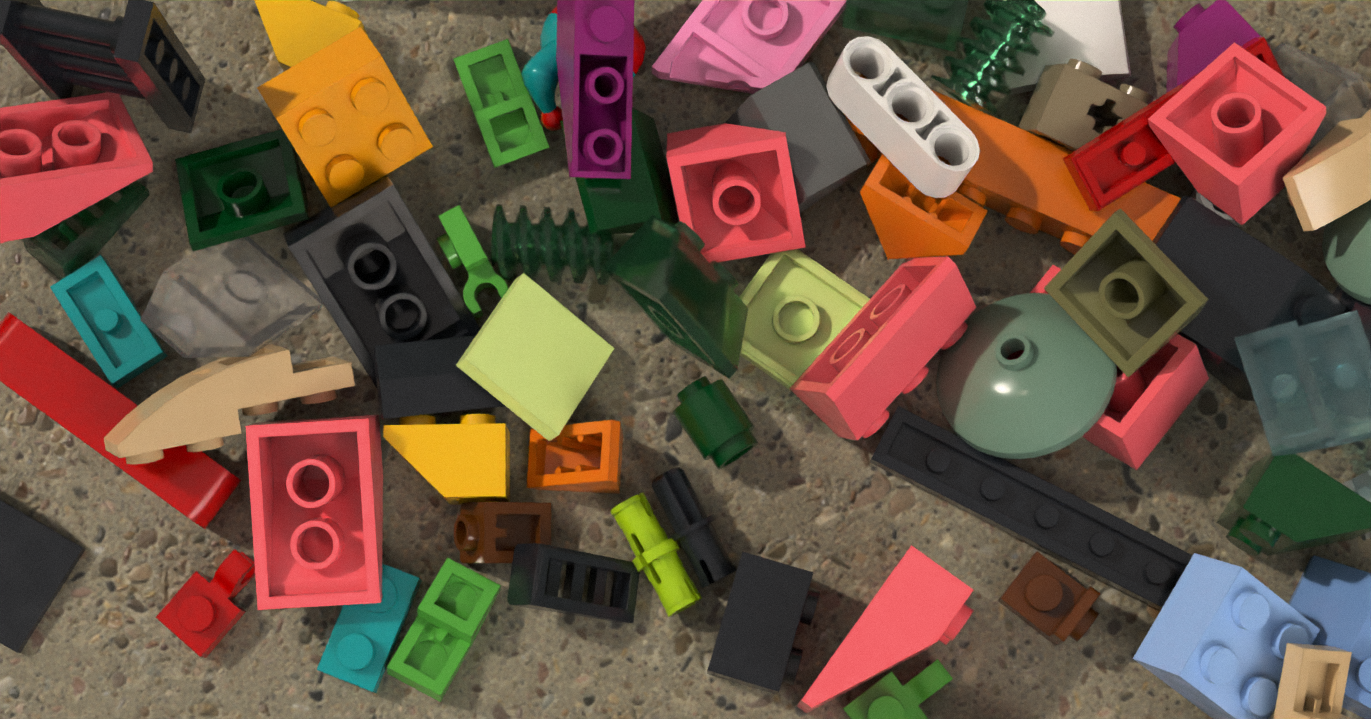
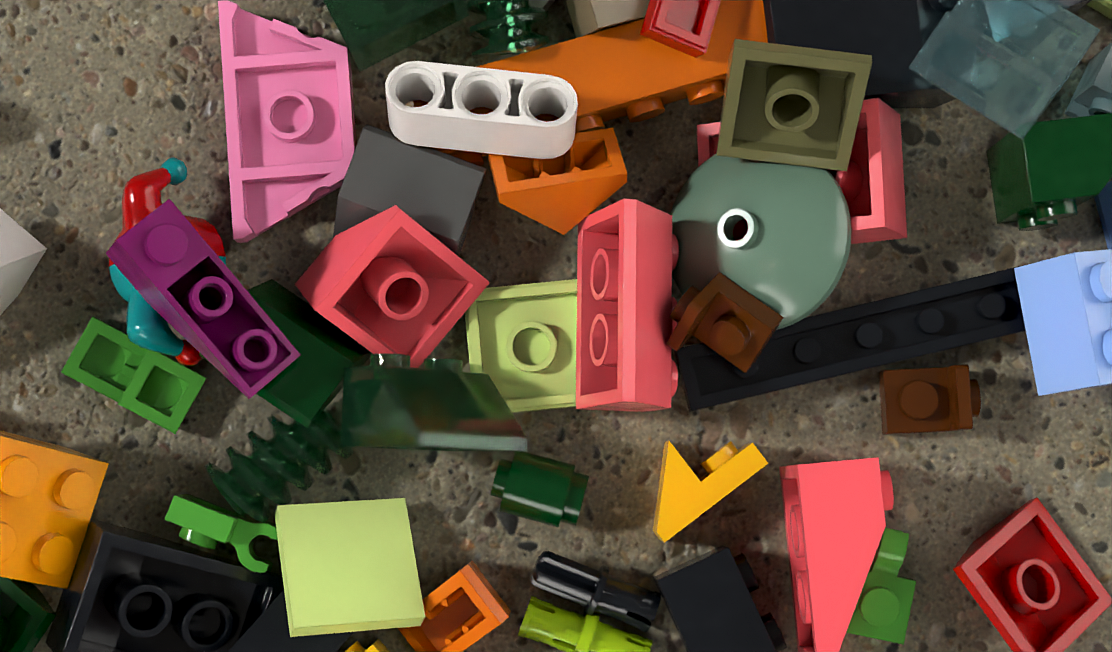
camera: 45 degrees left, 5 degrees up
none -> yellow slope [653,440,768,543]
none -> reddish brown bracket [666,272,784,373]

